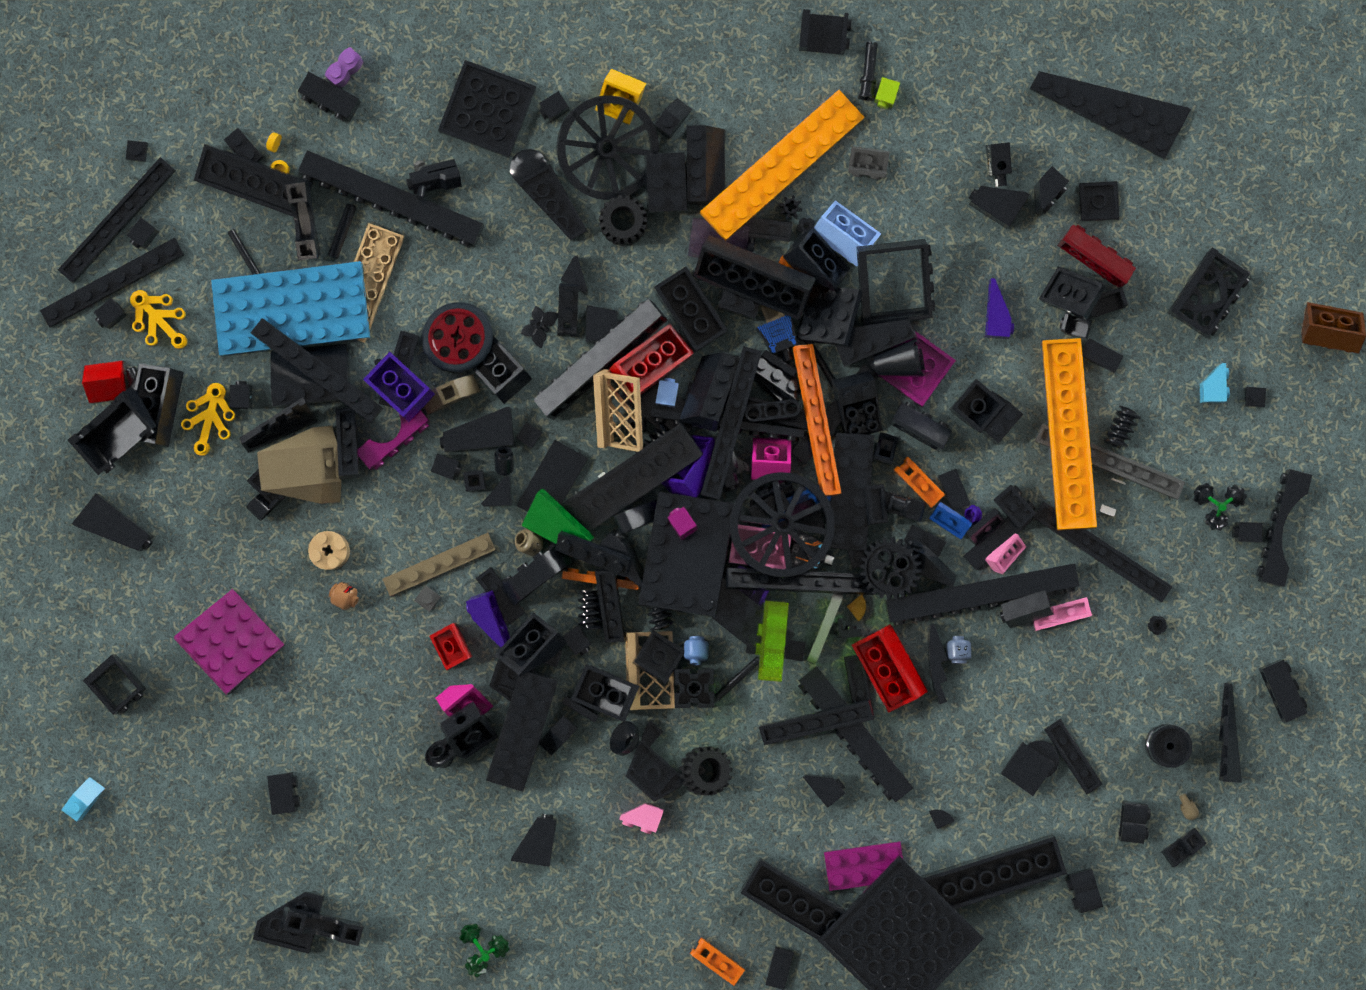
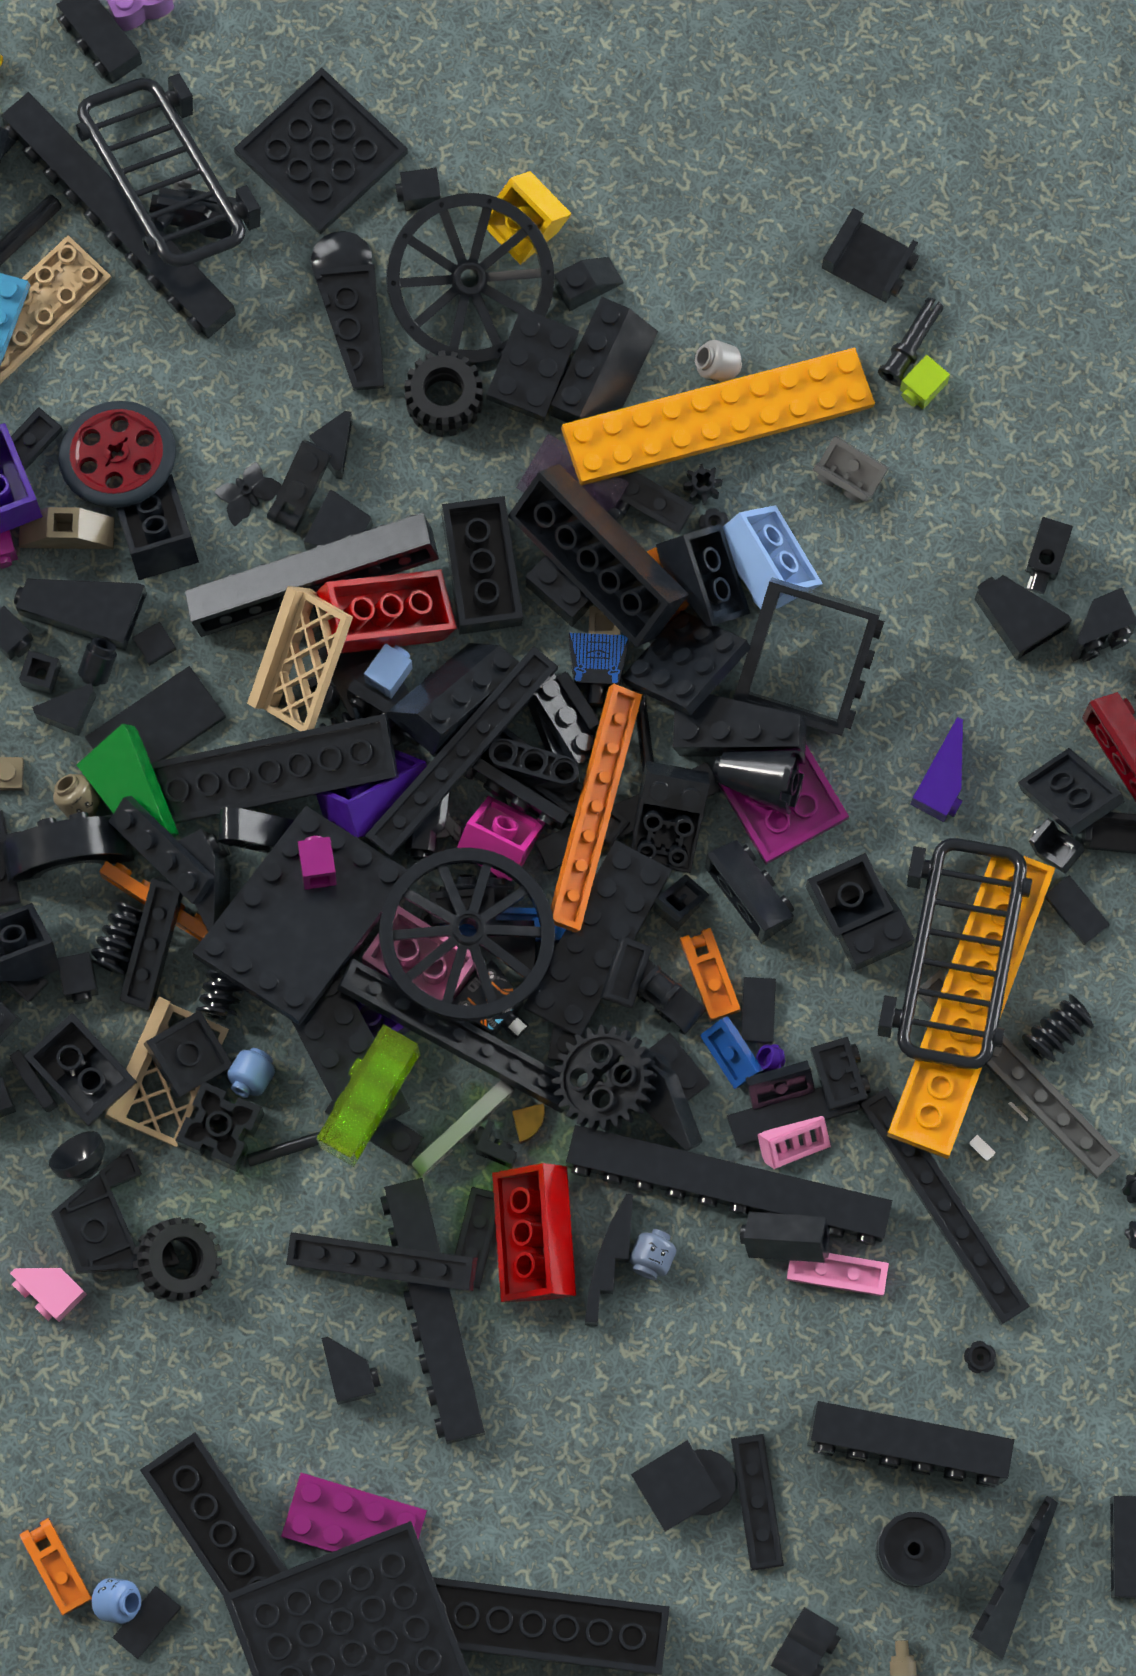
camera: 20 degrees right, 10 degrees down
black tile [929,809,954,829] -> none
none -> black bar [76,73,261,267]
none -> medium blue head [92,1578,141,1624]
none -> light grey head [695,340,742,383]
none -> black brick [807,1401,1015,1488]
none -> black bar [878,838,1032,1069]

